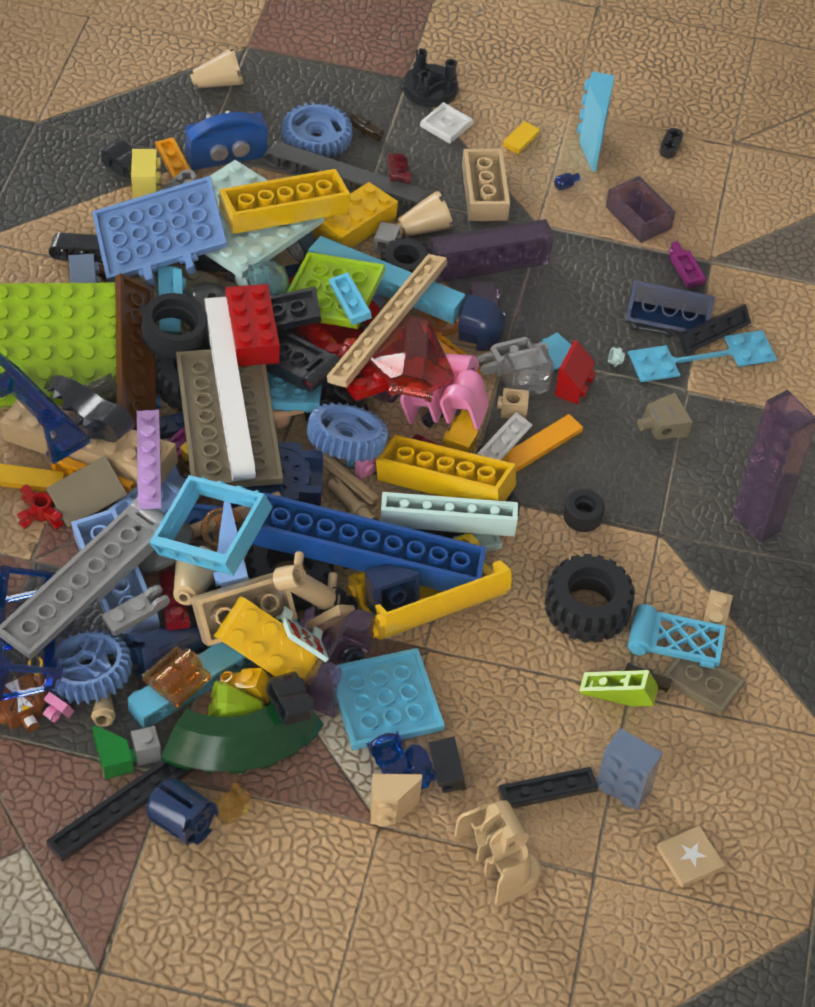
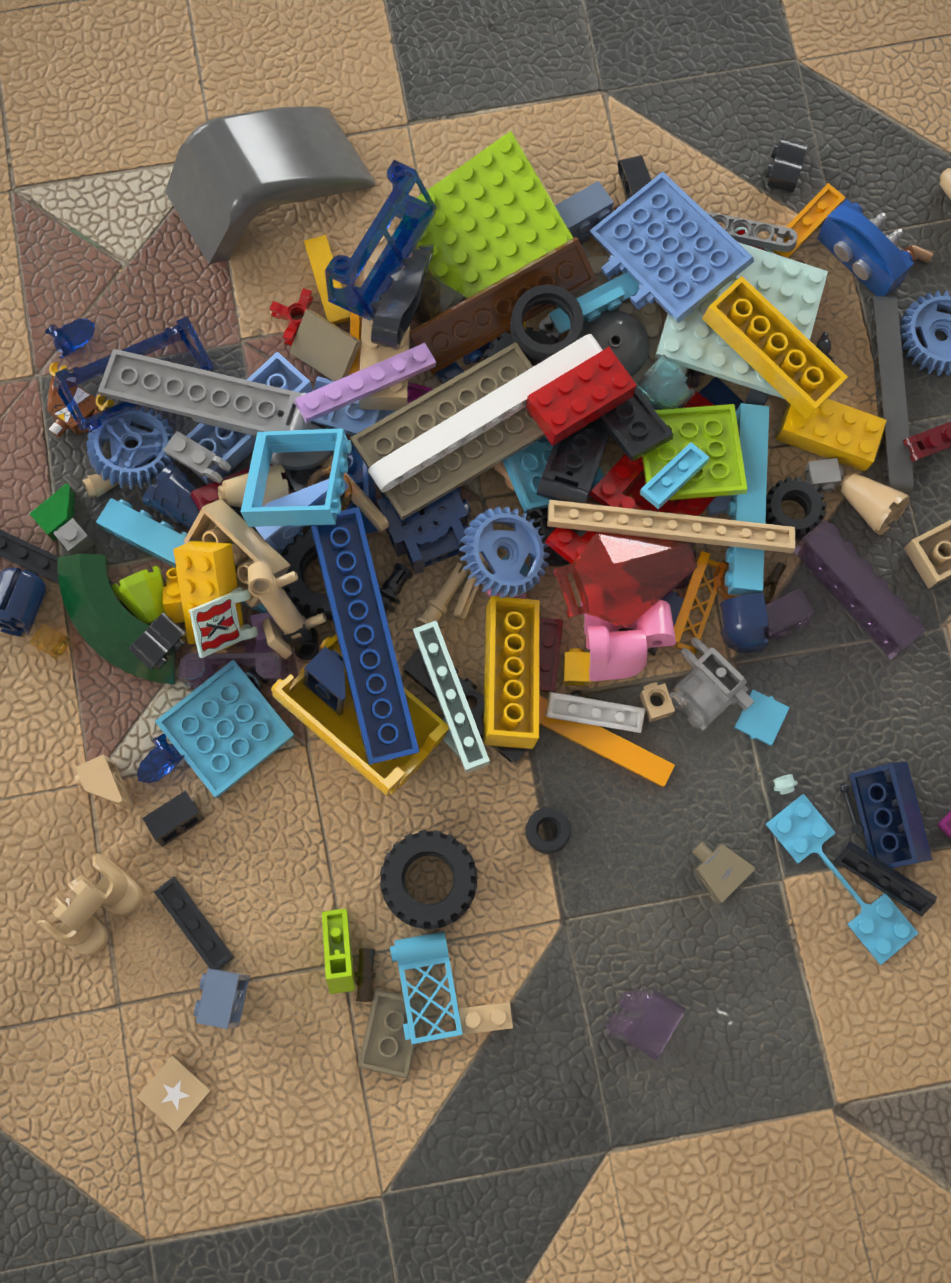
camera: 70 degrees right, 25 degrees up
bright pink tile [43,692,74,723] -> none
light yellow brick [131,149,161,199] -> none
clear orange plate [142,646,211,708] -> none
clear blue piece [401,744,436,790] -> none
red slope [554,340,596,404] -> none

